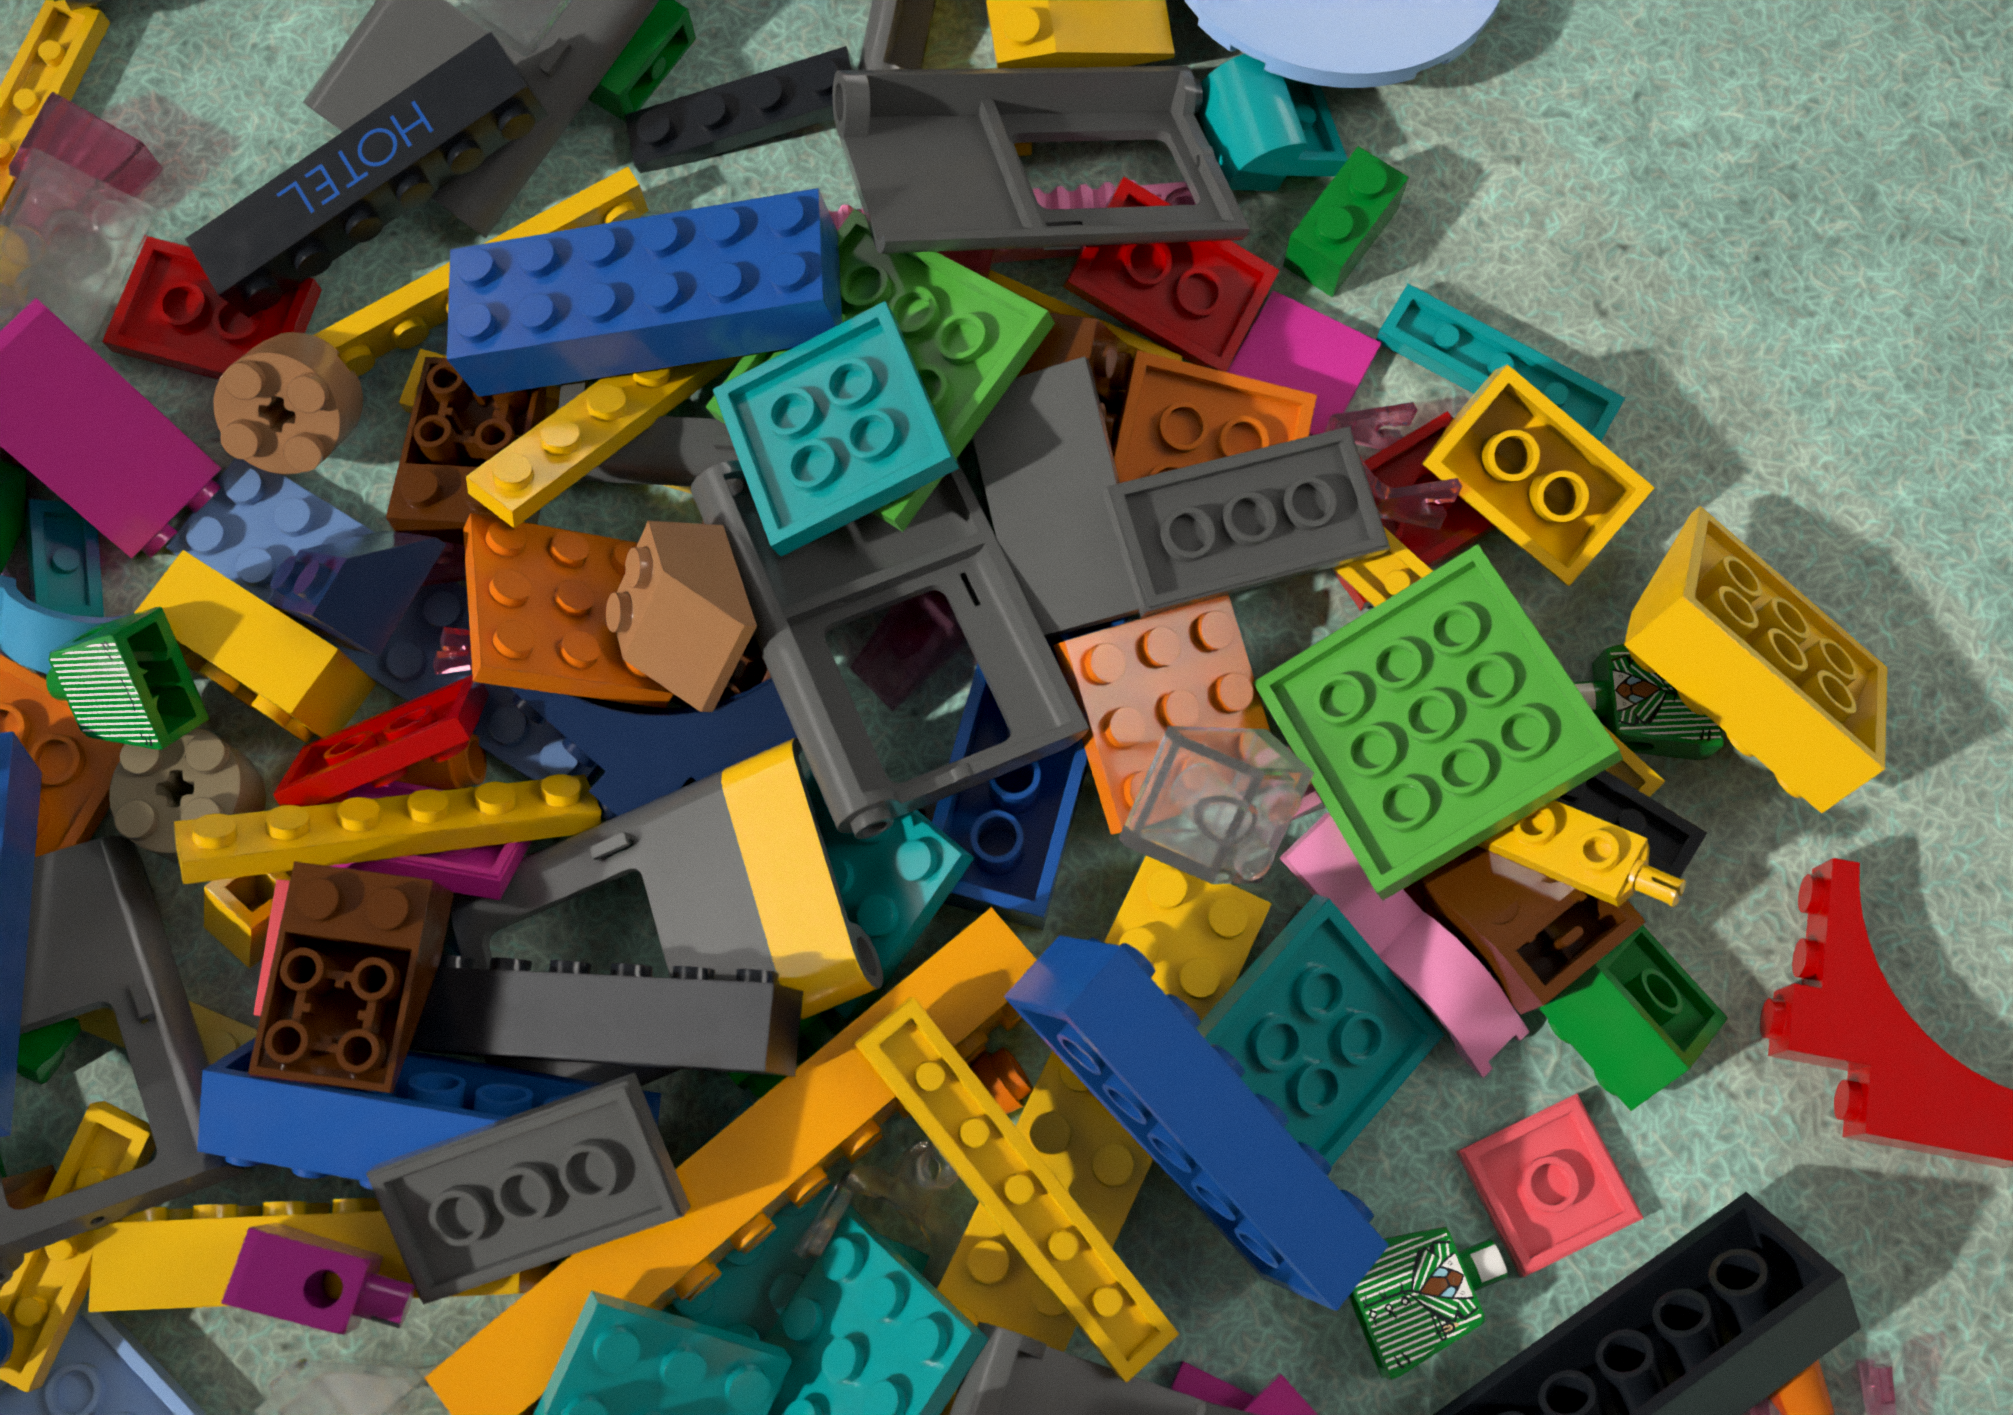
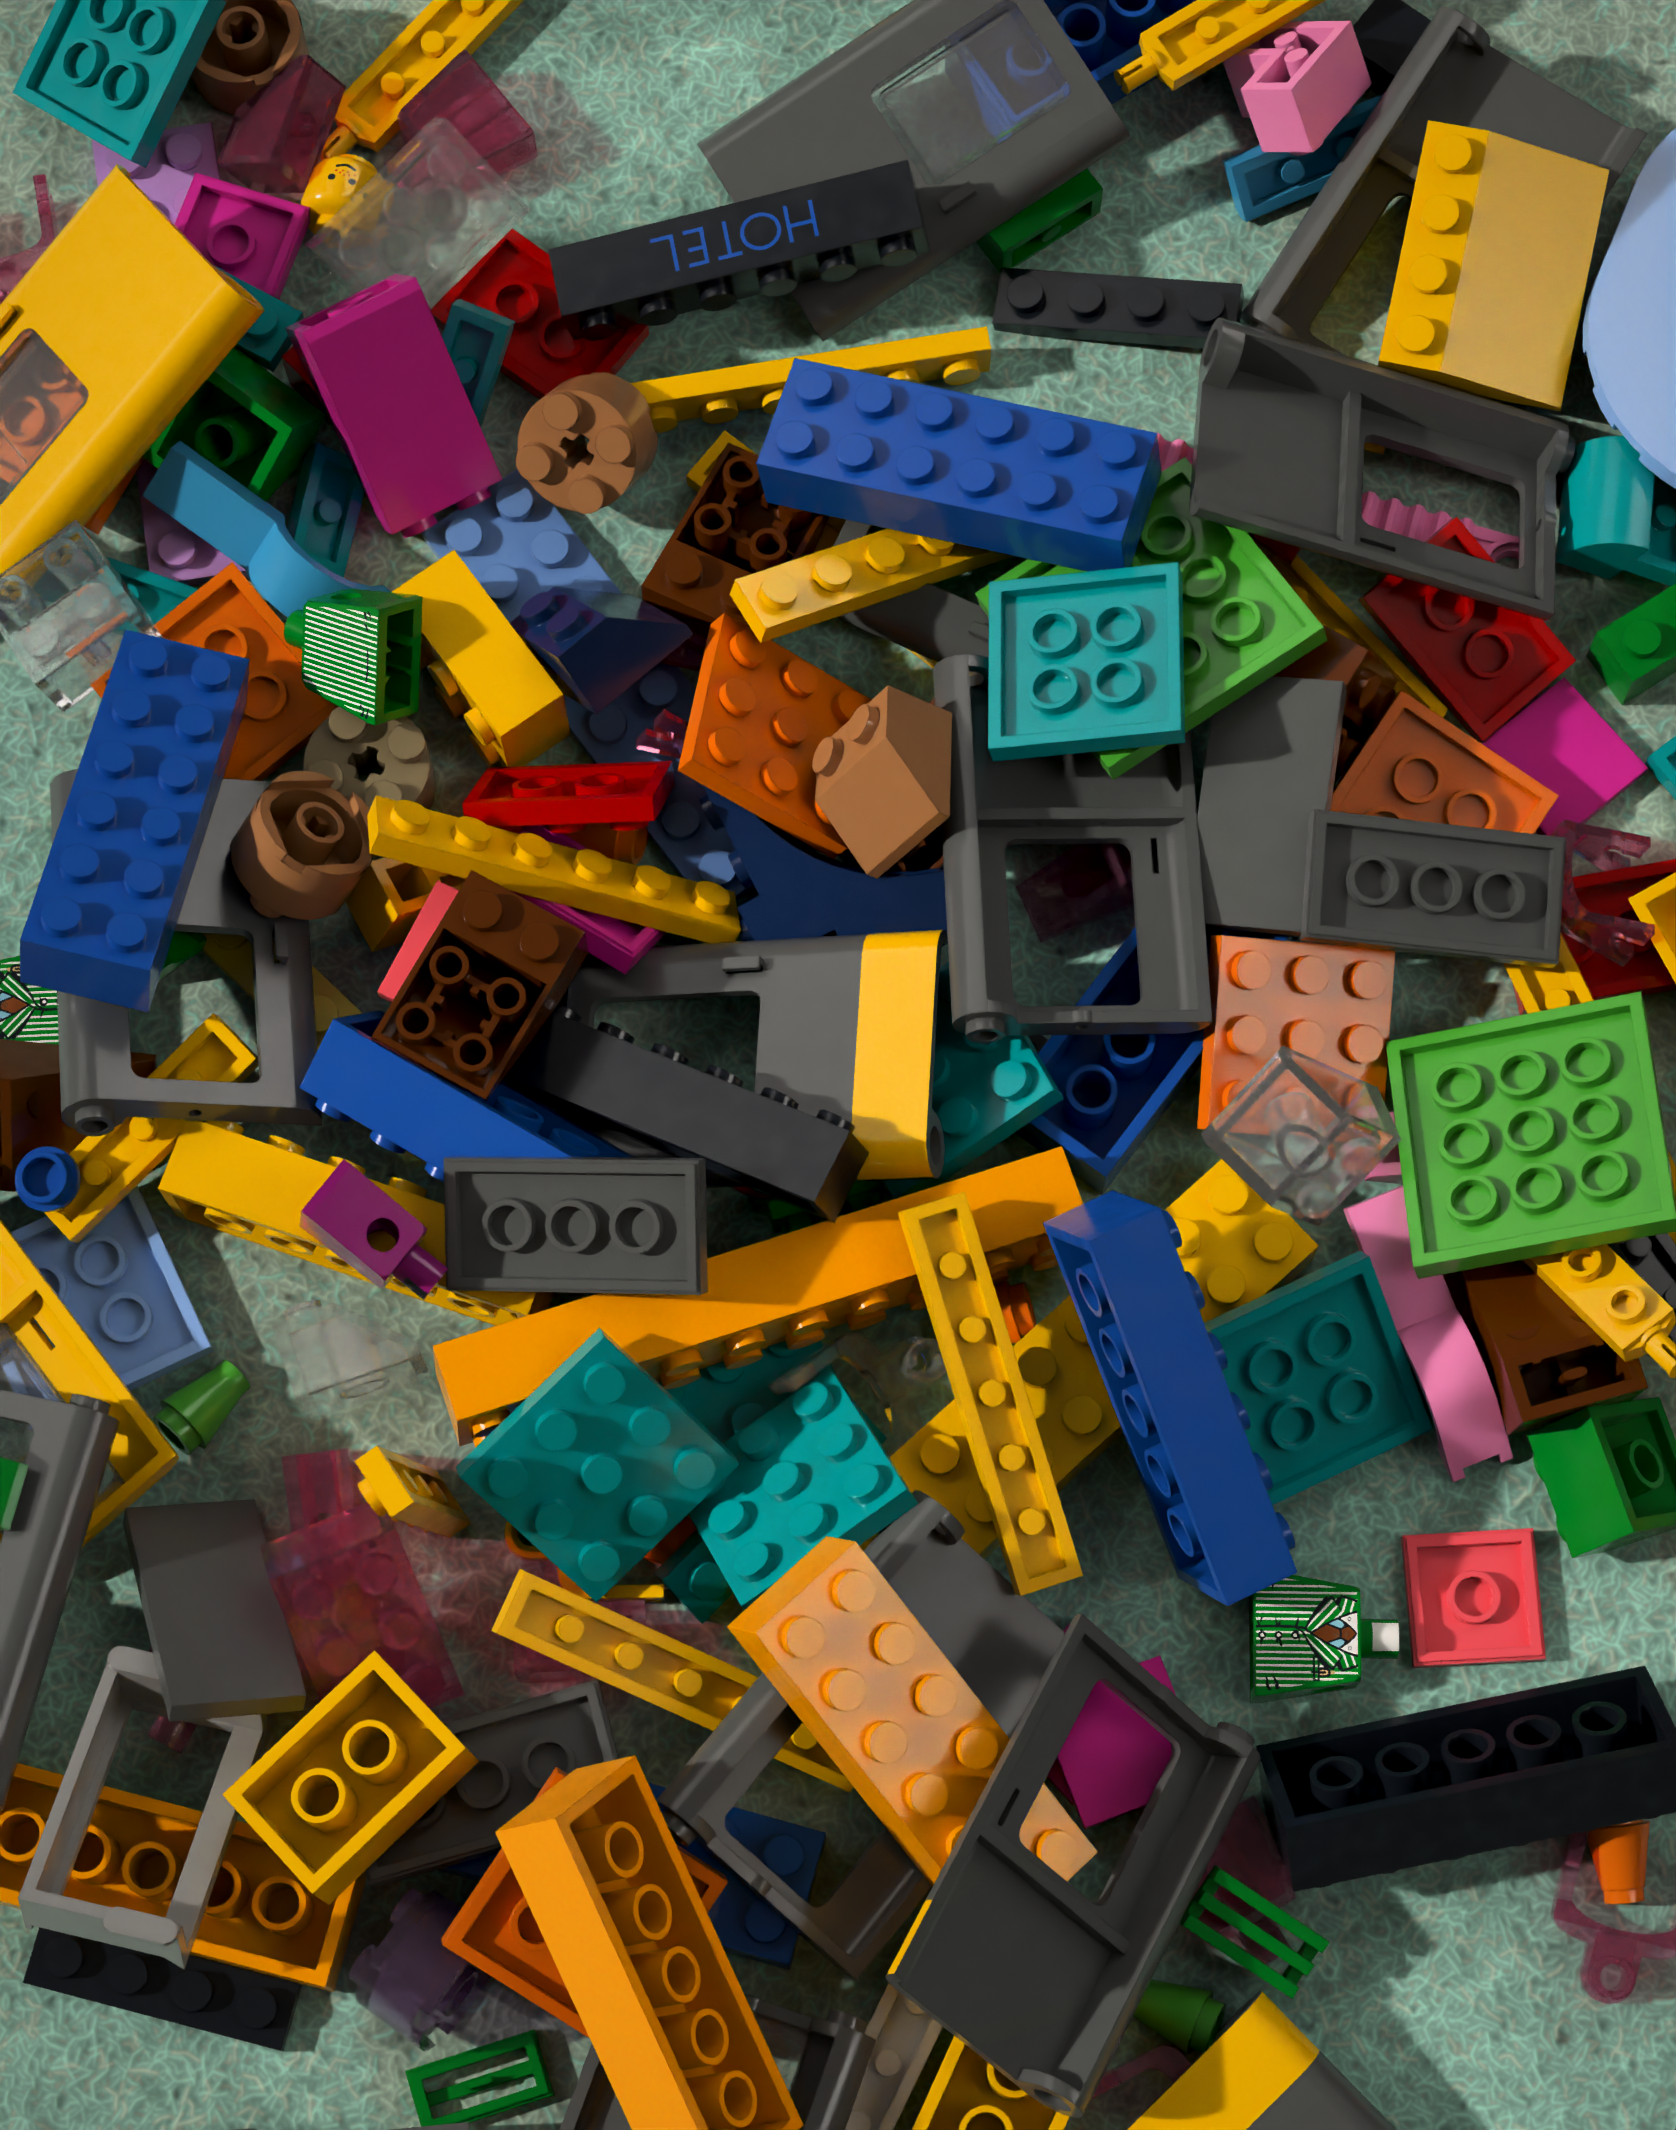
camera: 20 degrees right, 0 degrees up
none -> medium nougat brick [230,771,374,920]
none -> teal plate [442,299,516,427]

